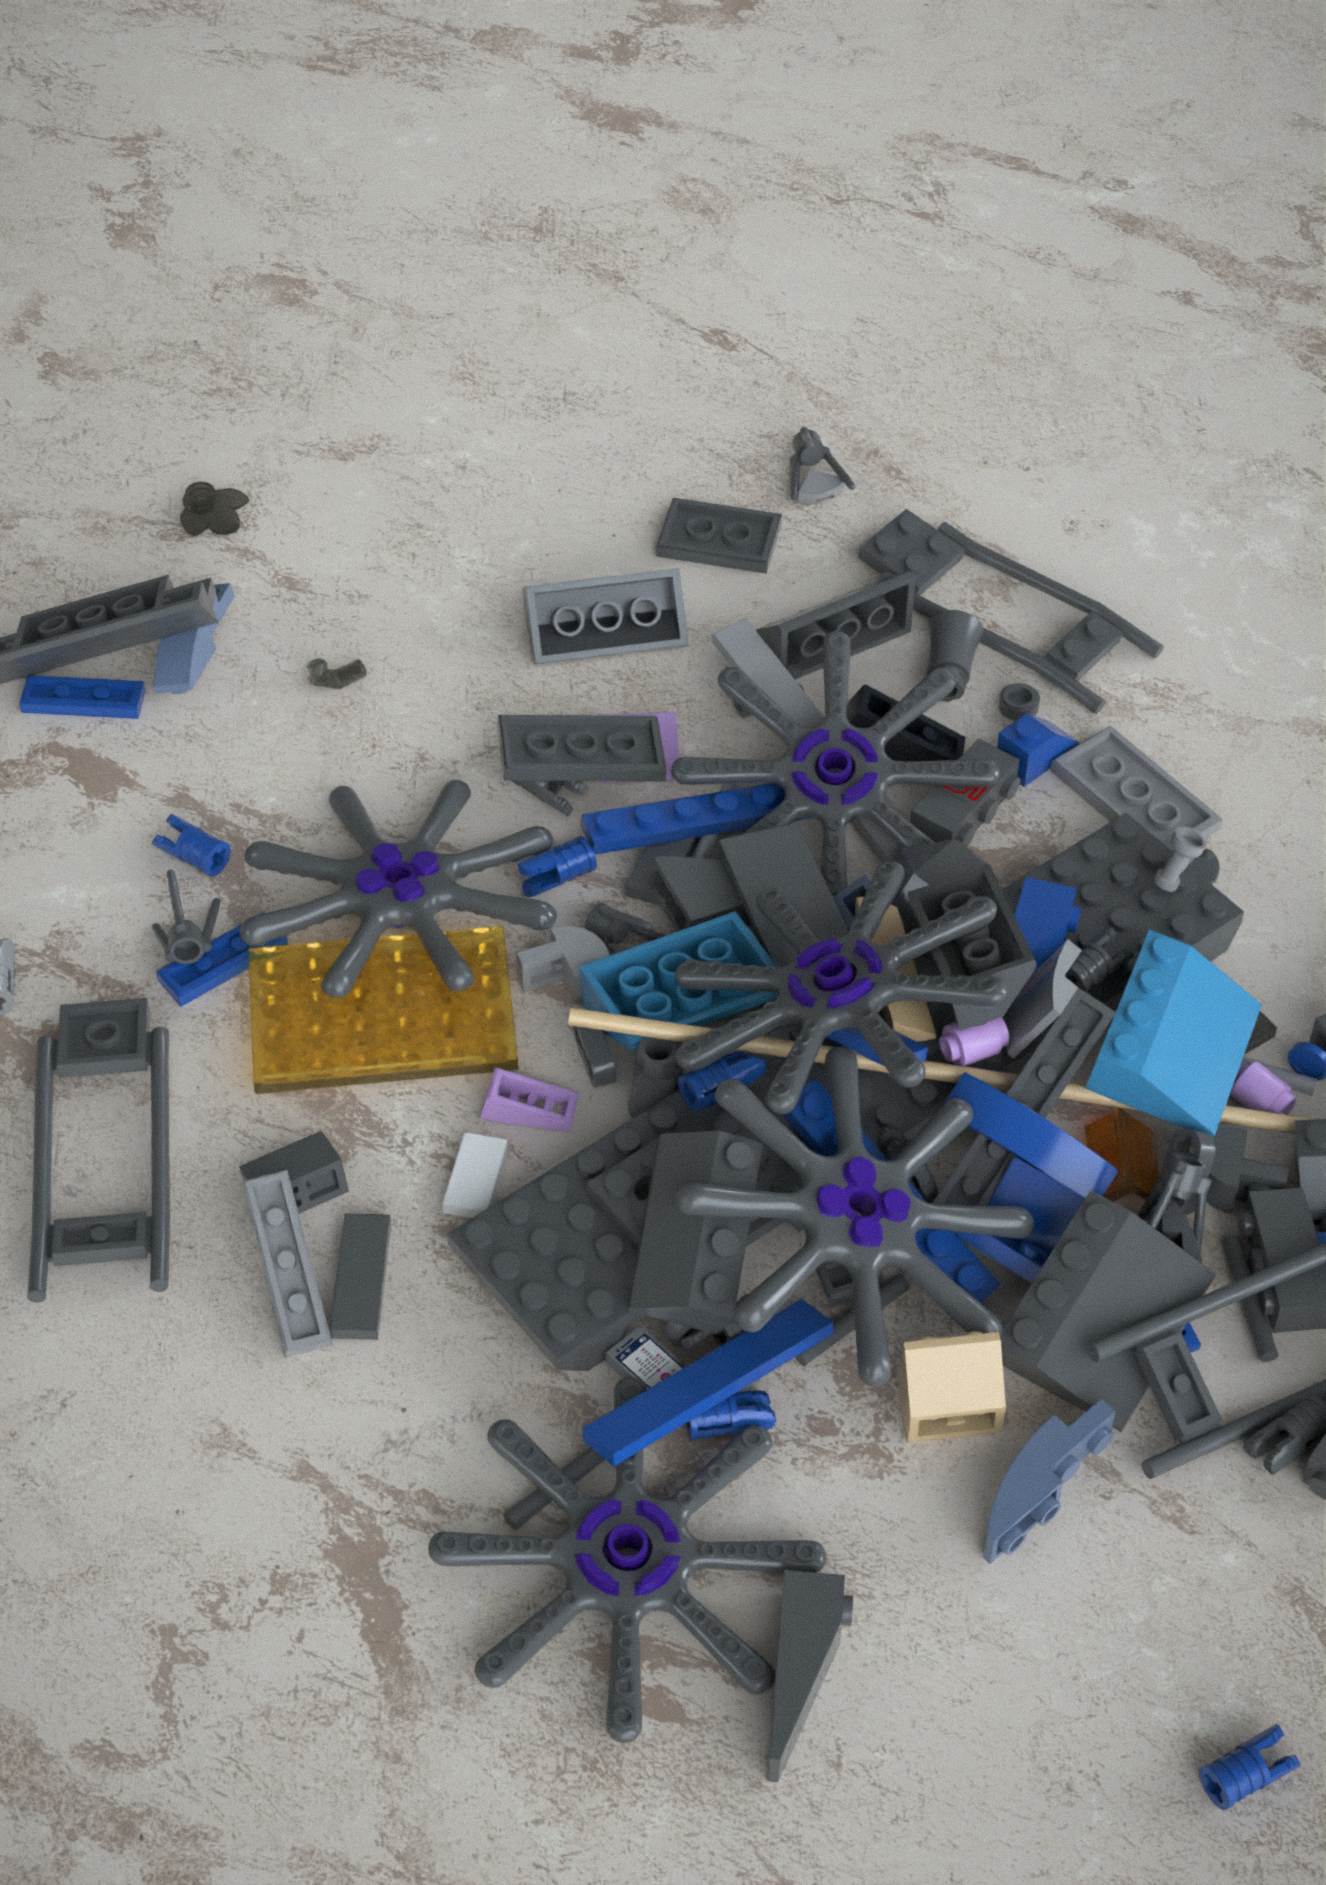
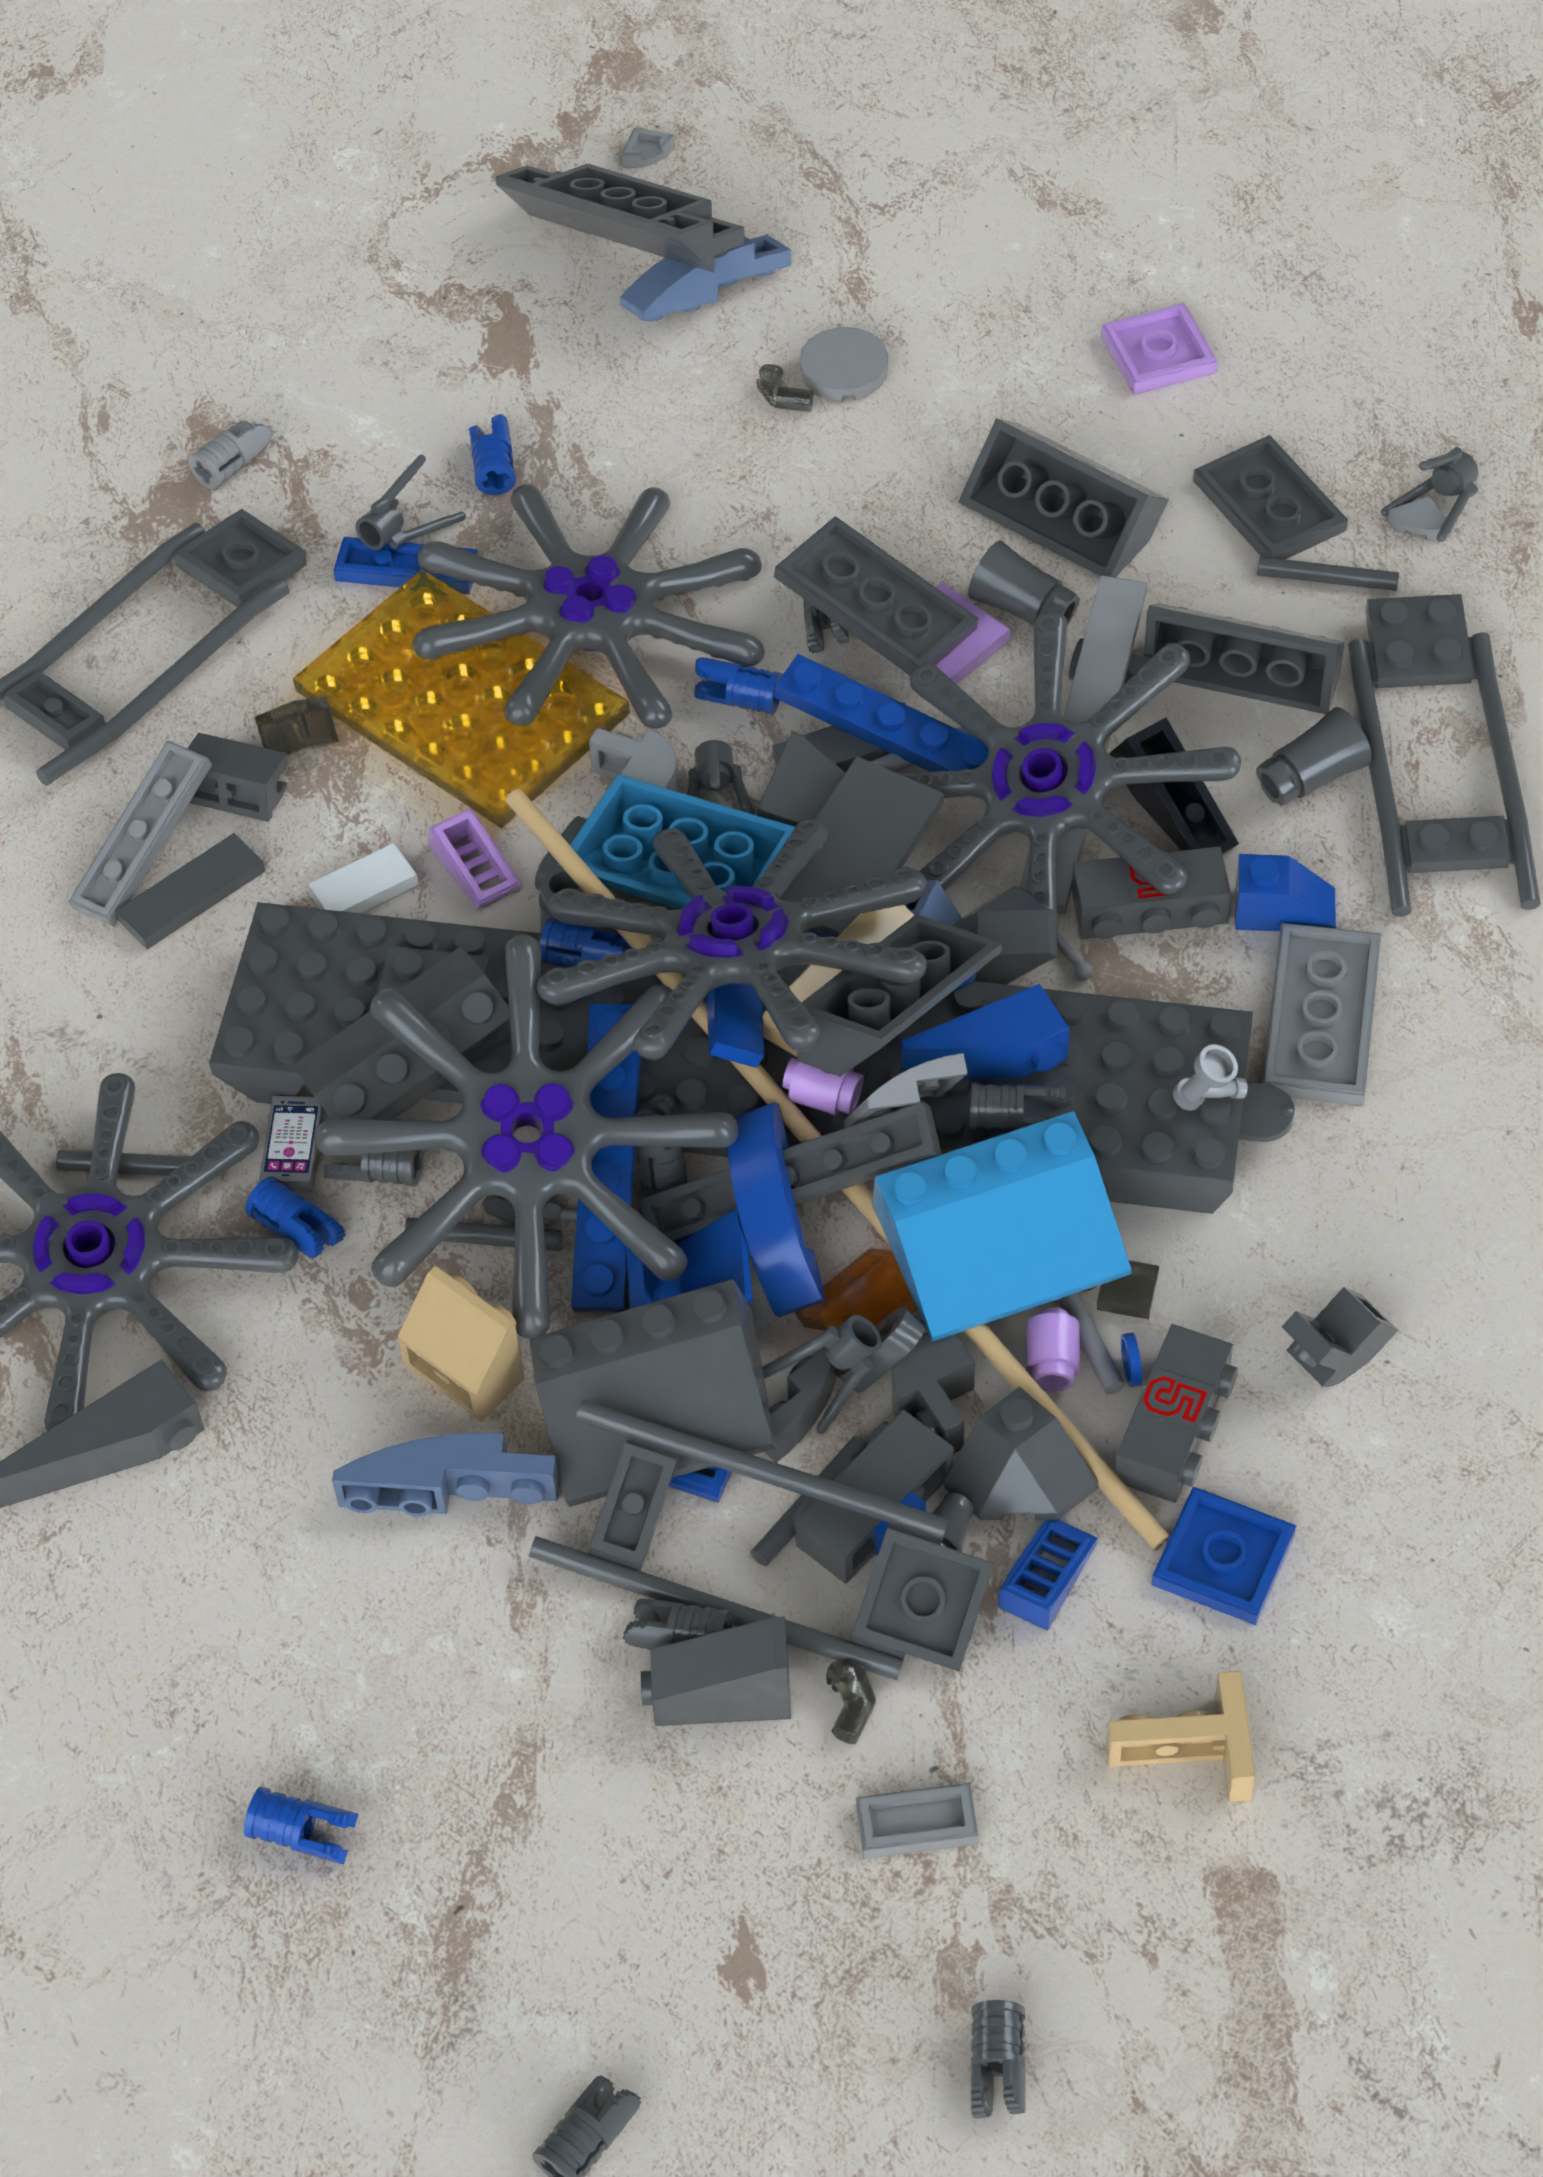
camera: 50 degrees right, 5 degrees up
blue tile [19,675,146,719] -> none
clear smoke plate [180,482,249,536] -> none
blue tile [582,1299,833,1467] -> none
dark grey tile [999,683,1040,721] -> none
none -> clear smoke panel [255,696,339,756]
none -> light grey tile [621,128,675,168]
none -> light grey tile [800,327,888,401]
none -> dark grey plant [968,540,1080,626]
none -> lavender tile [1101,303,1217,395]
none -> dark grey bar [1257,557,1399,591]

